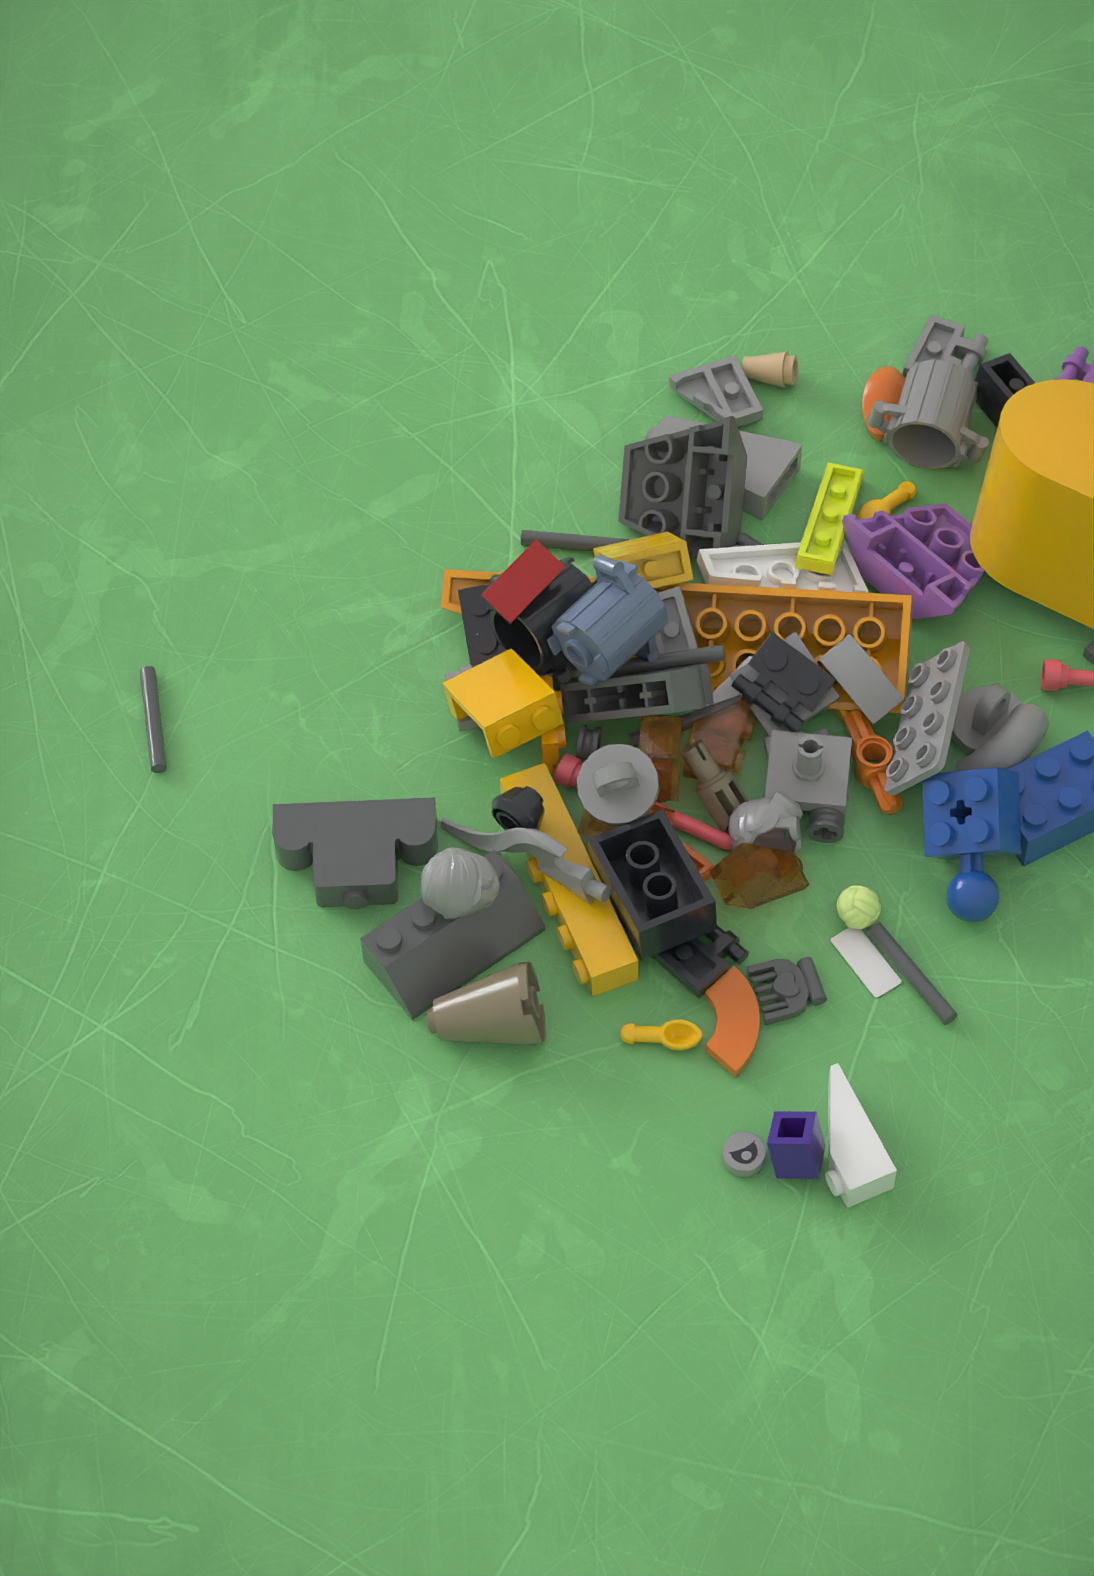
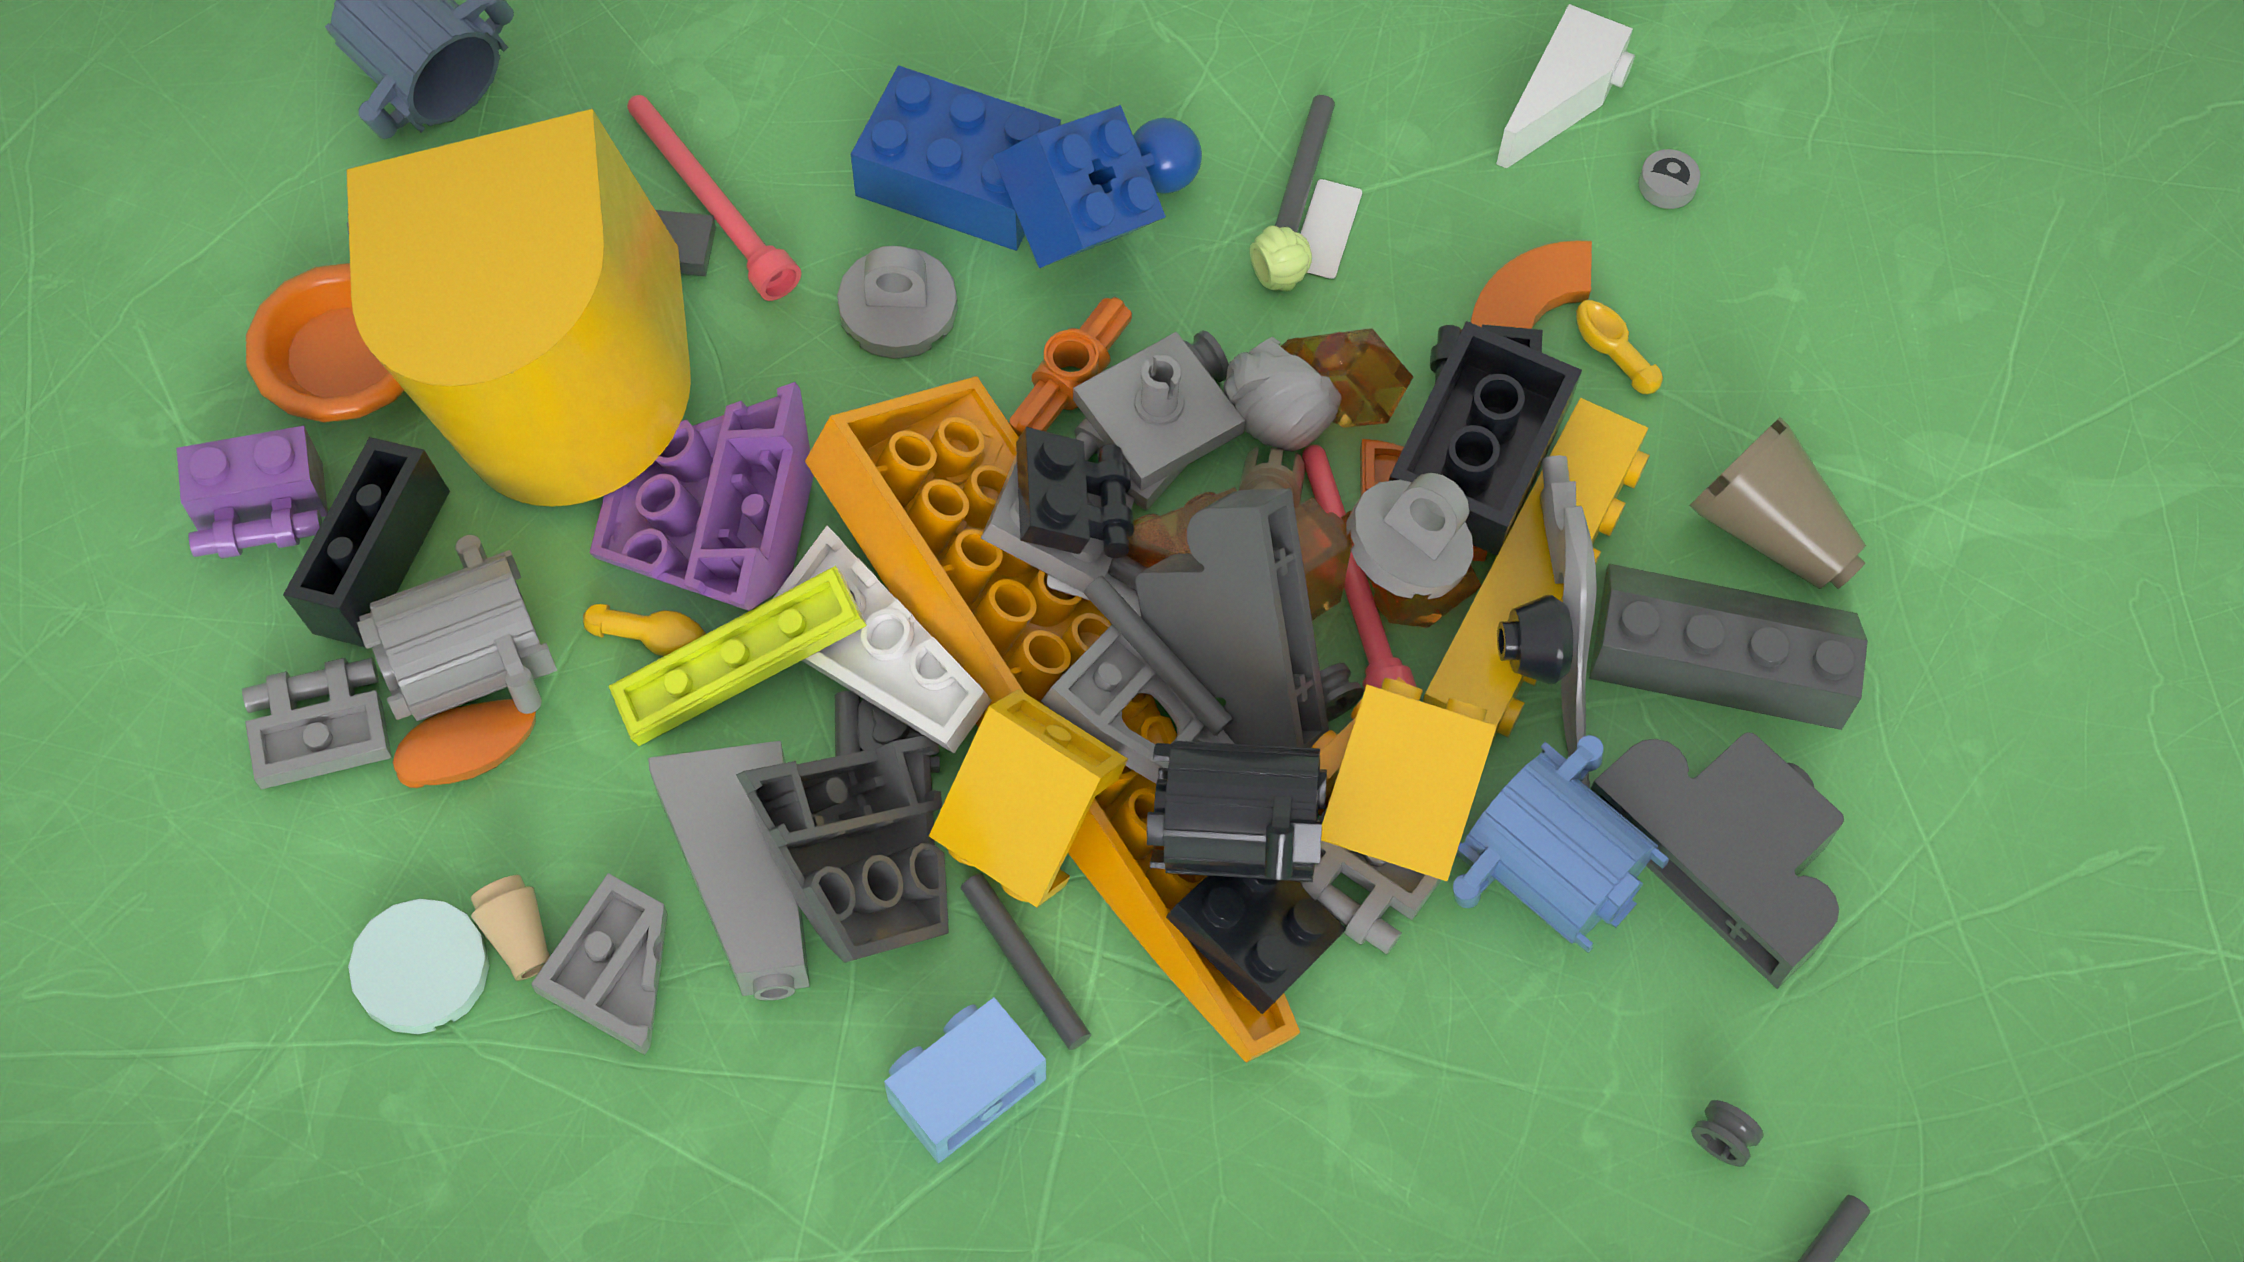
camera: 135 degrees left, 5 degrees up
light grey hair [420,847,500,919] -> none
red slope [481,539,565,624] -> none
sand blue container [547,555,668,686] -> none
dark grey piece [747,957,827,1025] -> none
dark purple brick [767,1111,826,1179] -> none
light grey slope [819,634,904,725] -> none
light grey bracket [884,641,970,796] -> none
light grey cylinder [955,704,1049,771] -> none
none -> light aqua tile [348,899,490,1034]
none -> light blue brick [884,997,1046,1164]
none -> medium blue container [1453,735,1669,953]
none -> dark grey bush [1691,1100,1764,1167]

